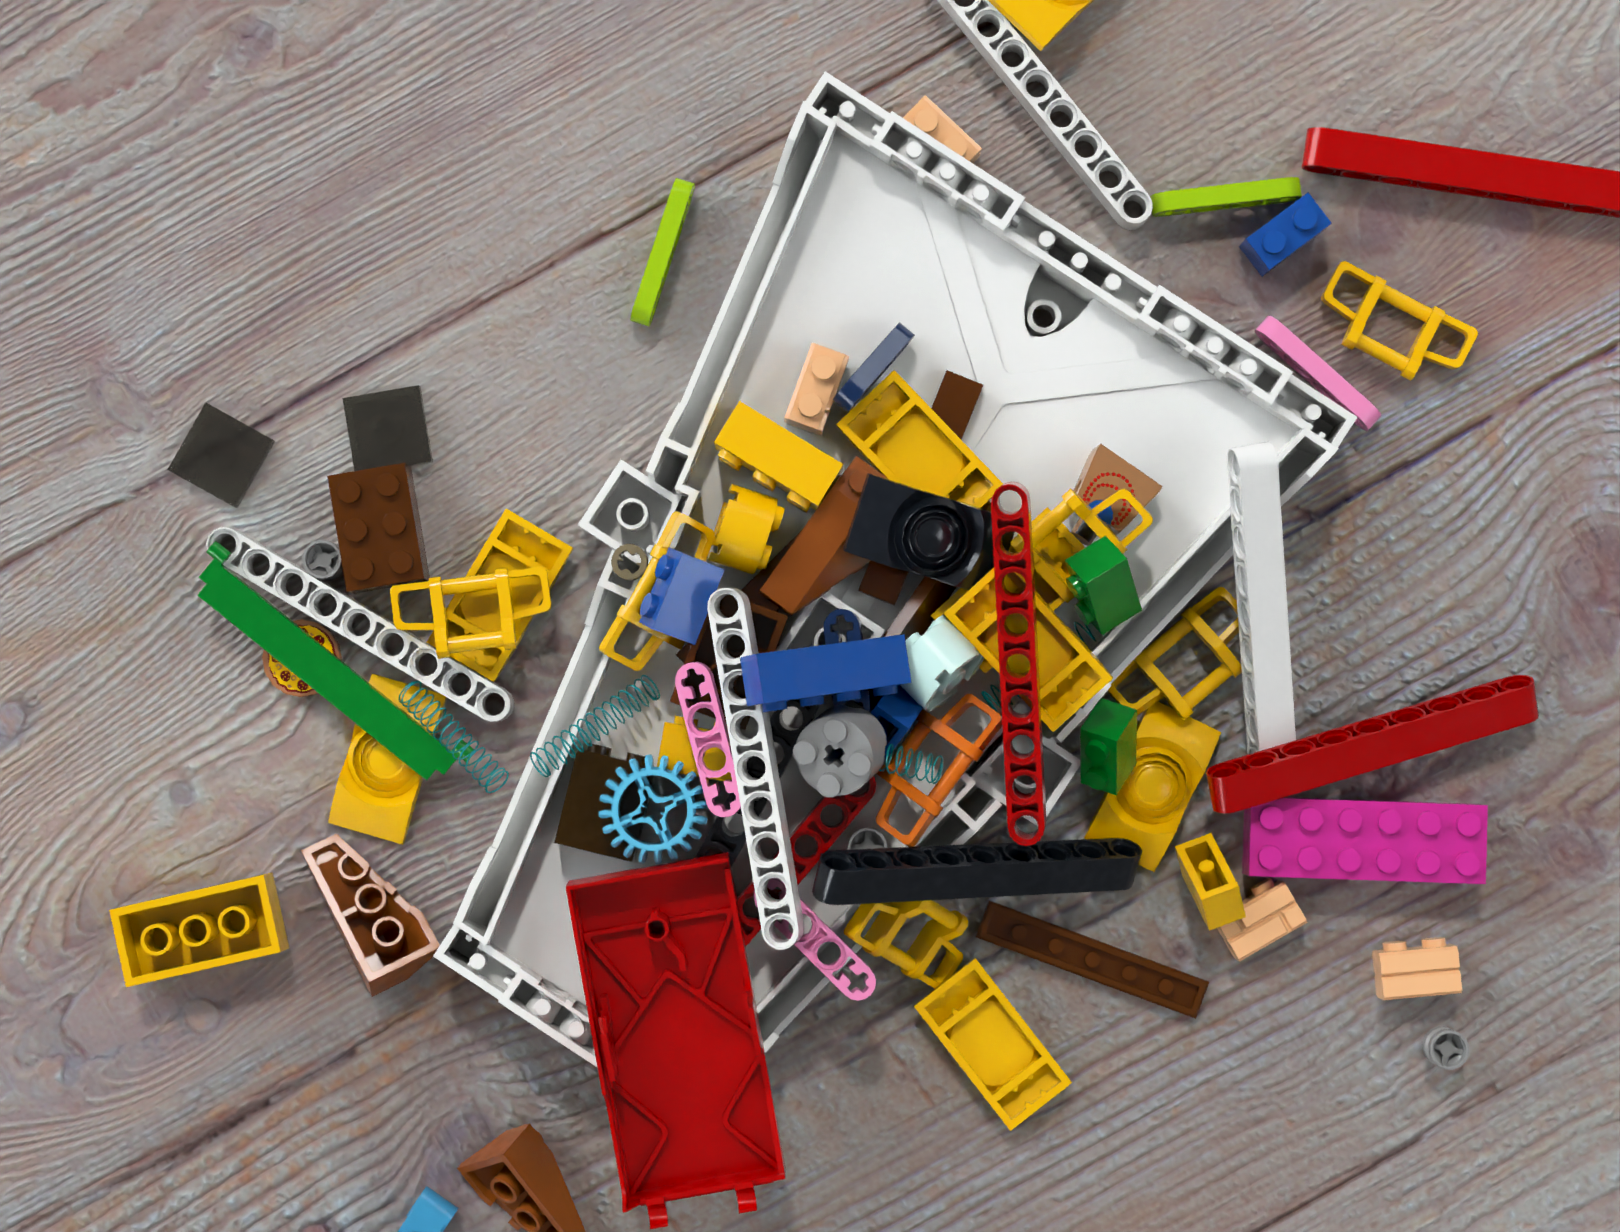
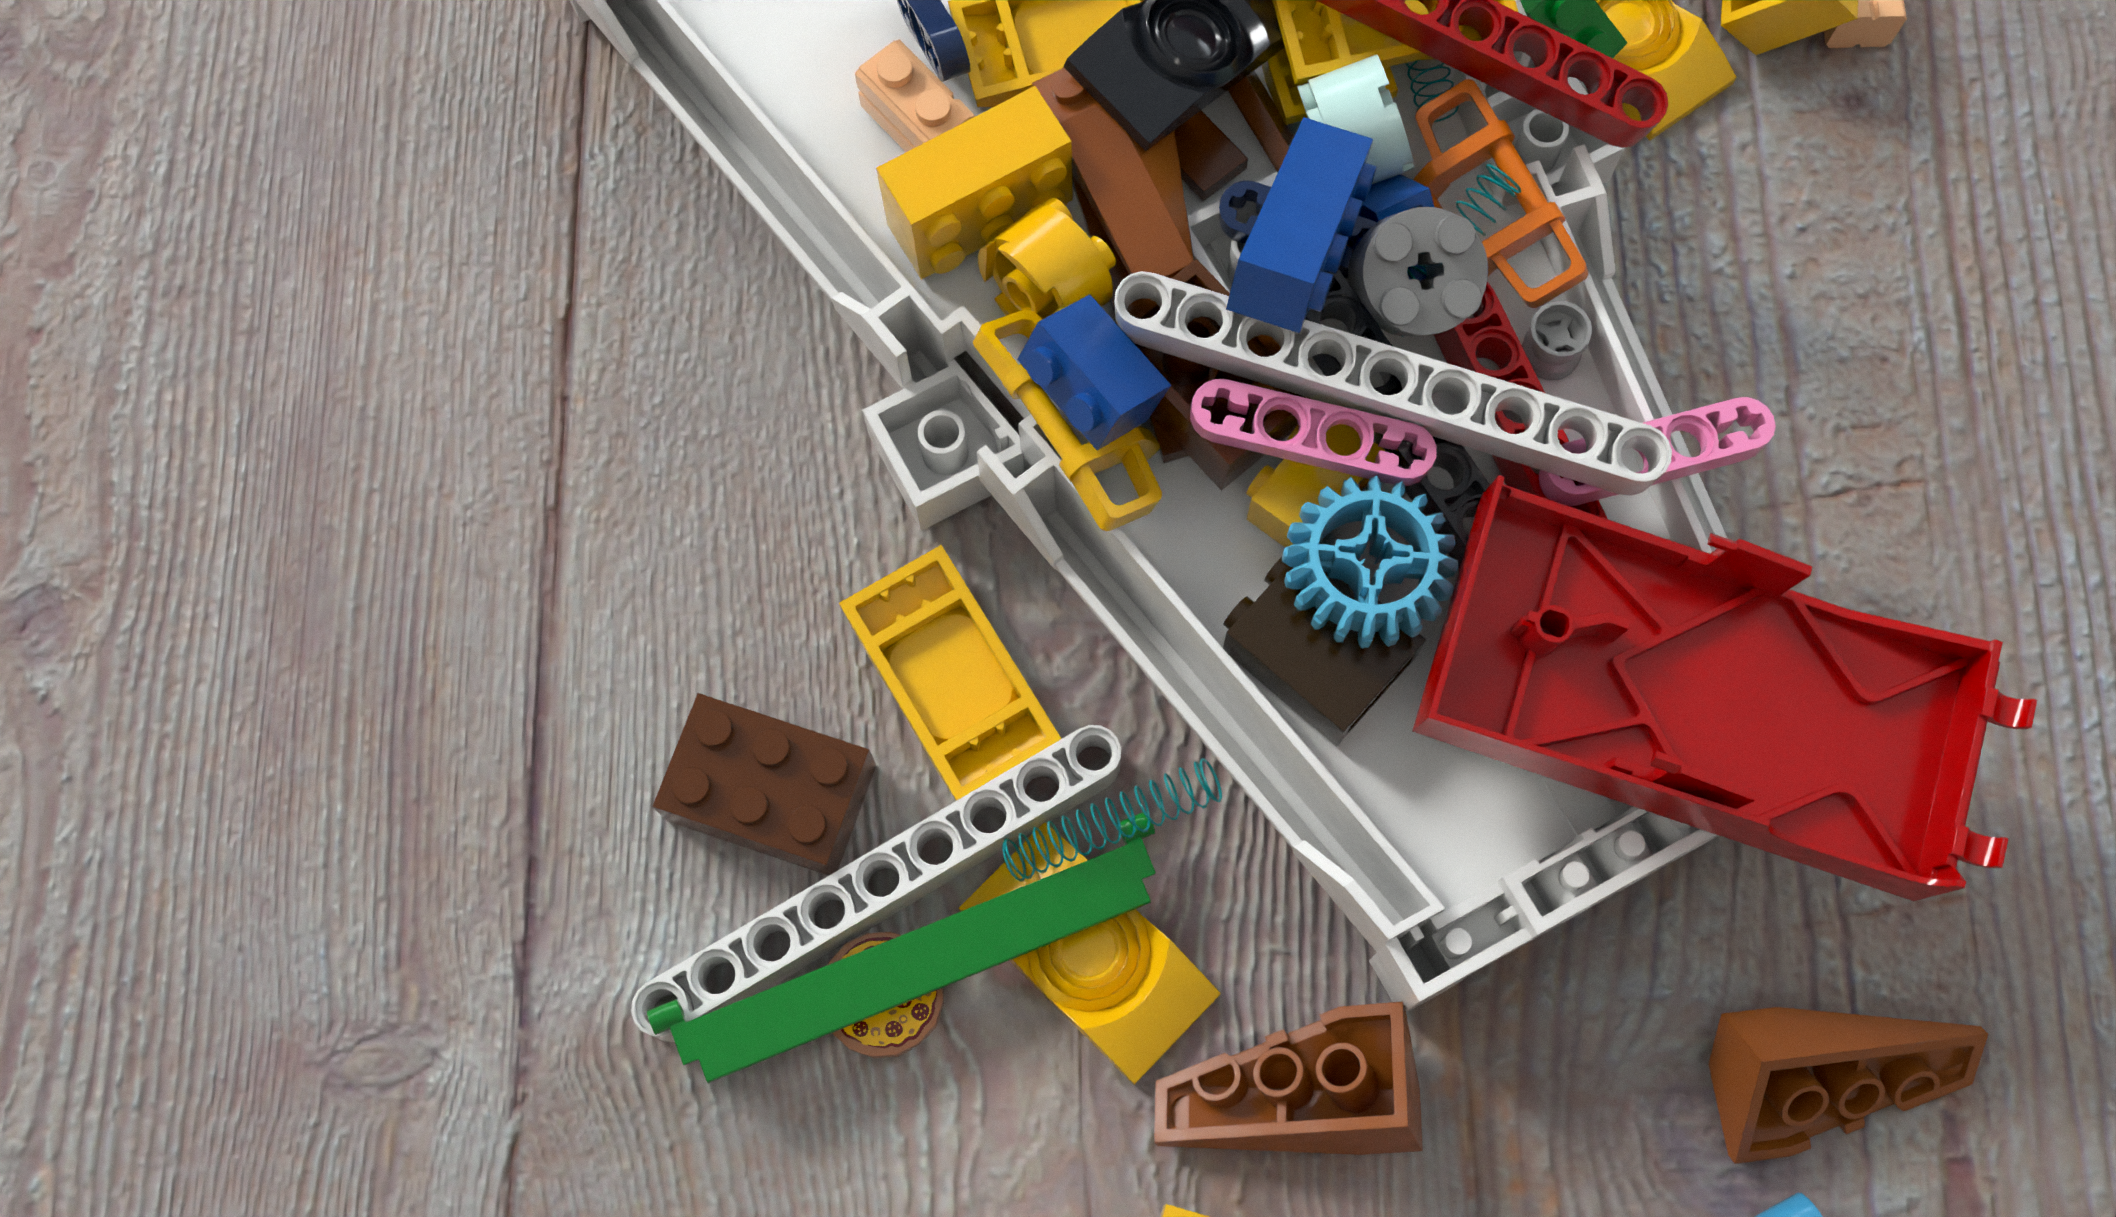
camera: 60 degrees left, 15 degrees down
clear smoke tile [167,402,275,508] -> none
light grey wheel [302,540,343,581] -> none
clear smoke tile [342,385,433,471] -> none
yellow bar [390,567,552,659] -> none
teal piece [530,675,660,777] -> none
dark tan bush [611,544,648,581] -> none
lime beam [630,178,695,327] -> none
black beam [812,838,1142,905] -> none
yellow bar [844,900,968,989] -> none
yellow slope [914,958,1072,1131] -> none
reddish brown tile [975,900,1209,1019] -> none

